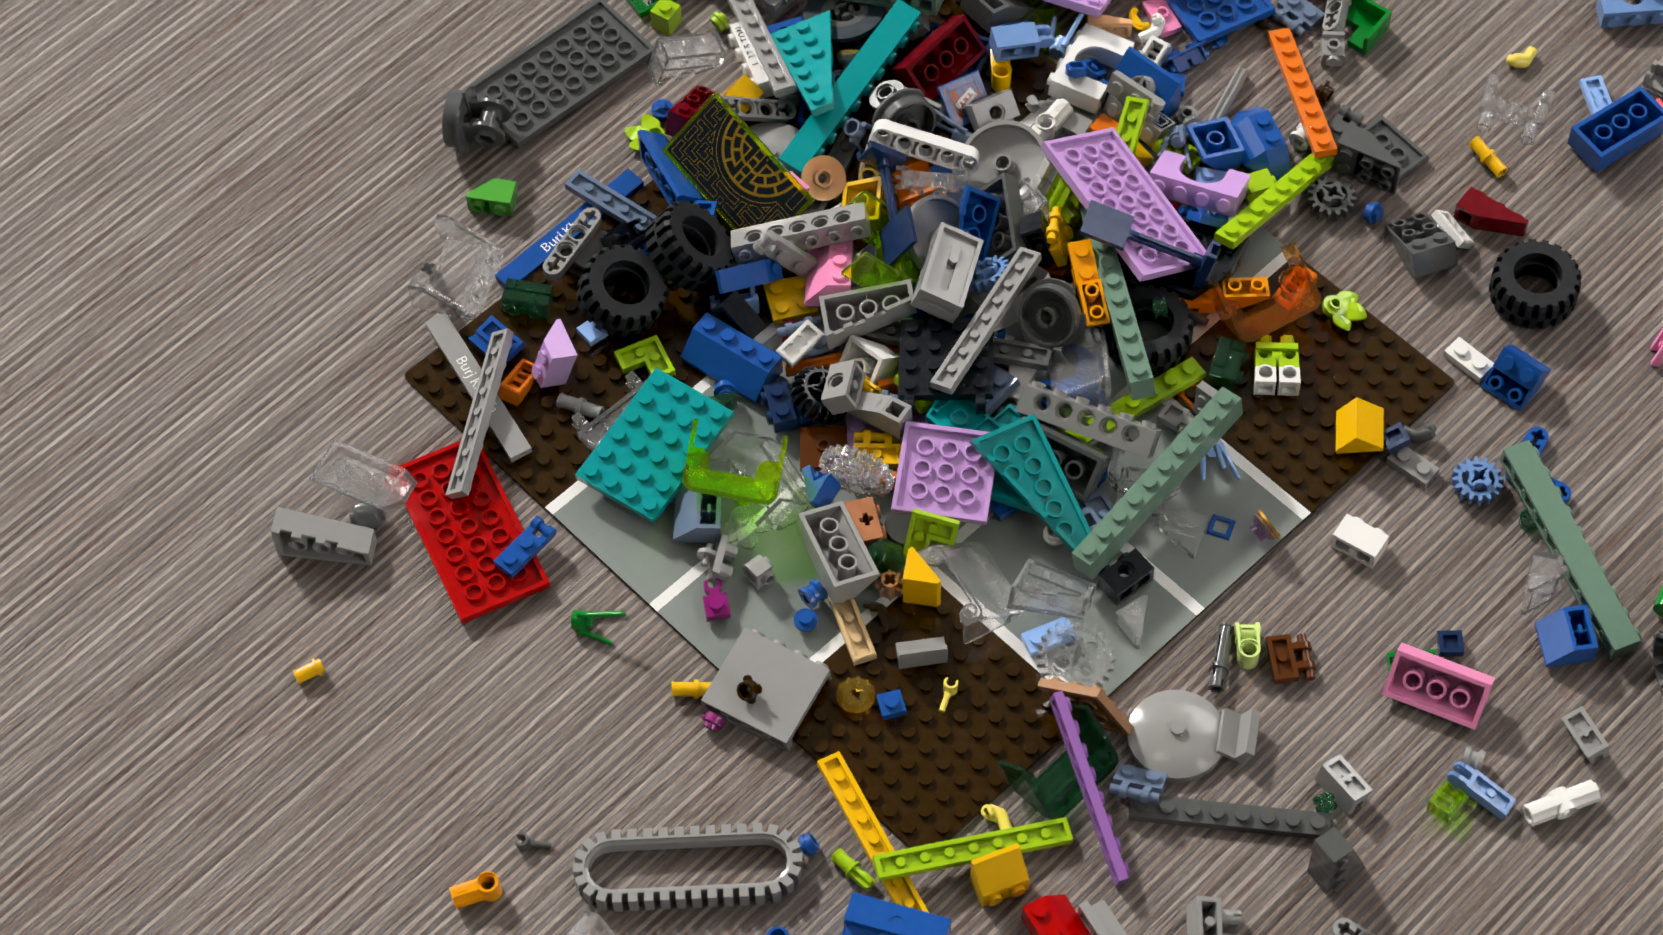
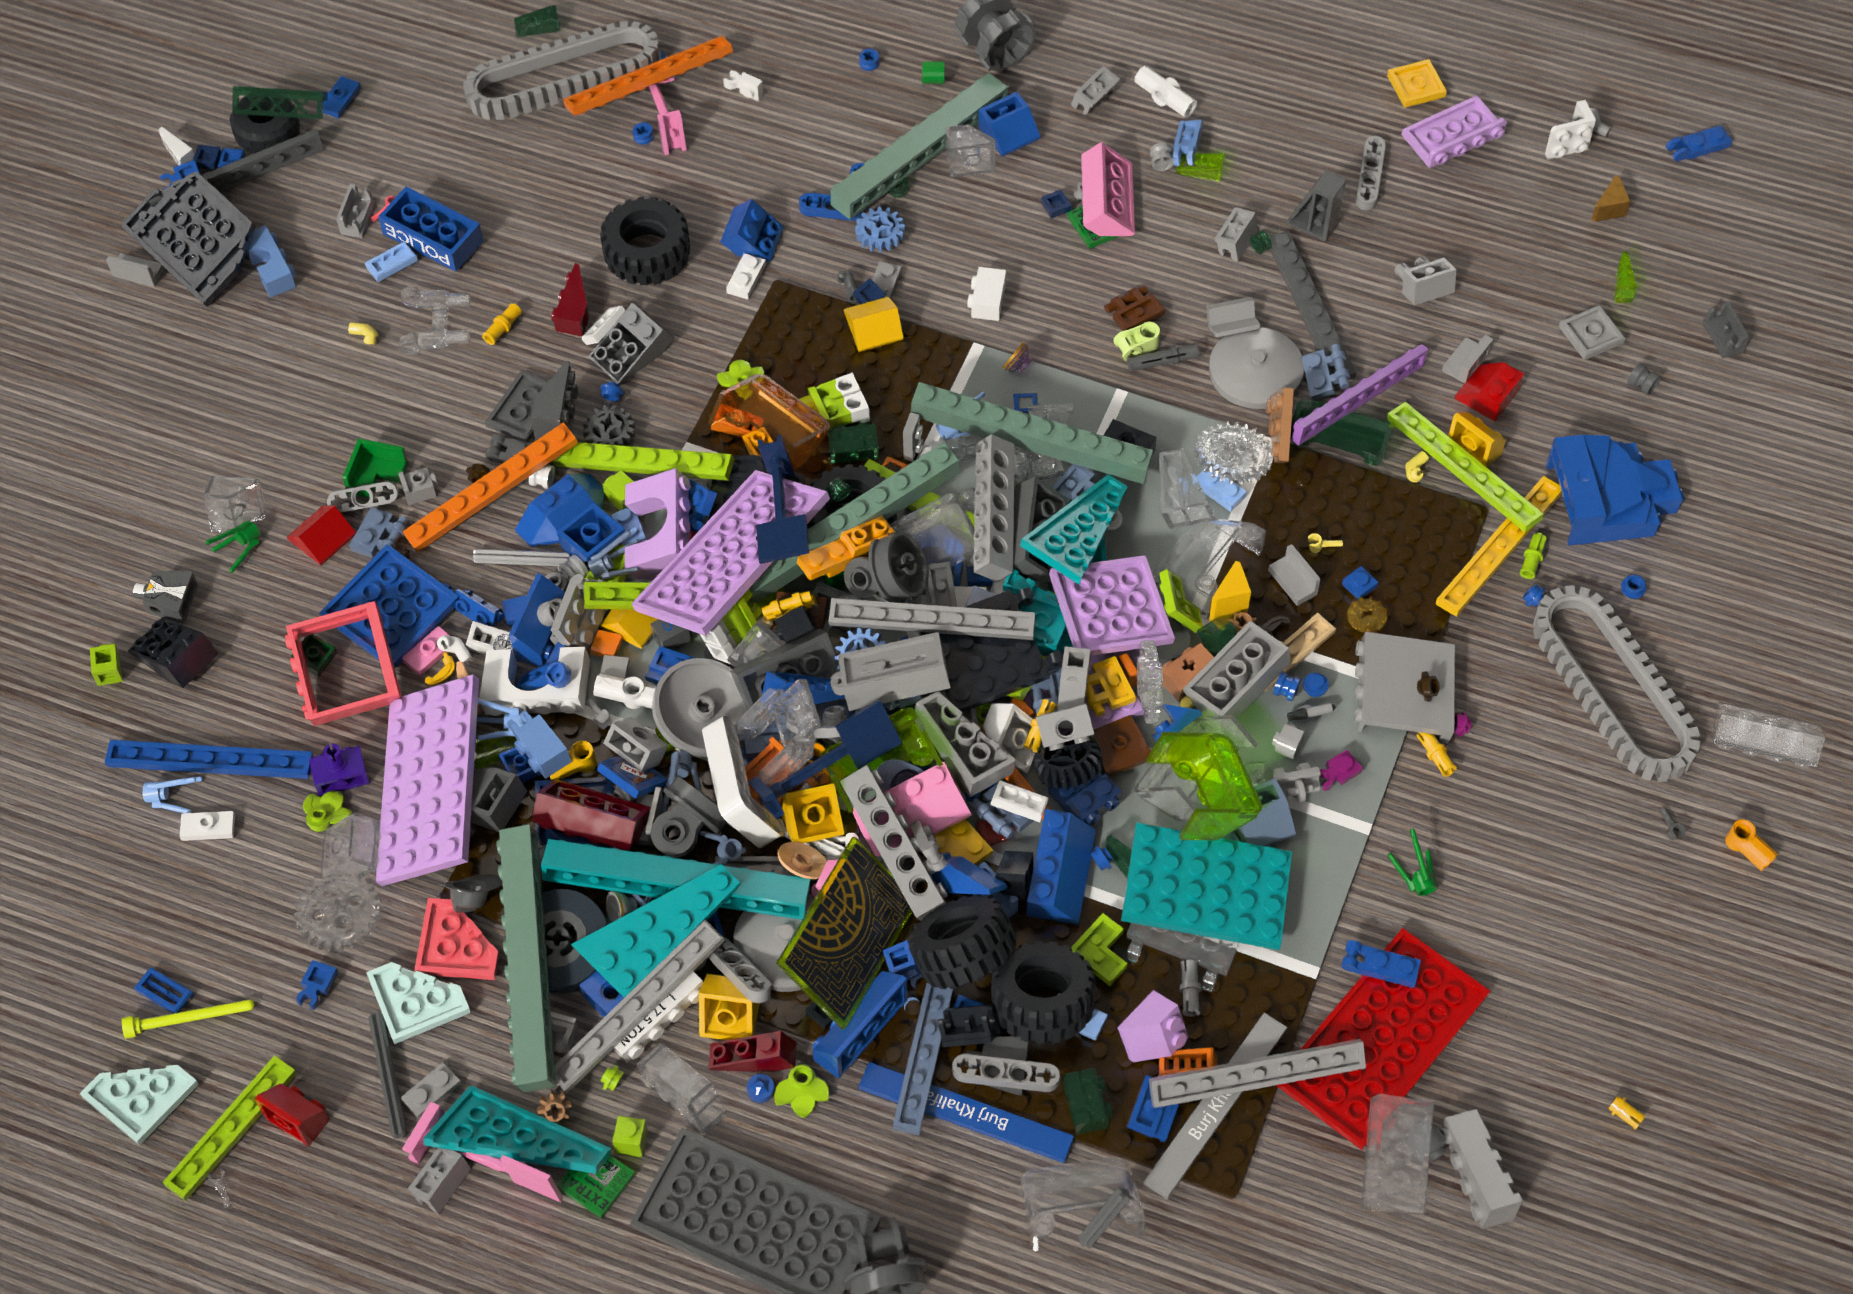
camera: 115 degrees left, 0 degrees up
bright green slope [466,178,518,216] -> none
clear slope [1114,595,1148,650] -> none
none -> piece [1287,703,1336,721]

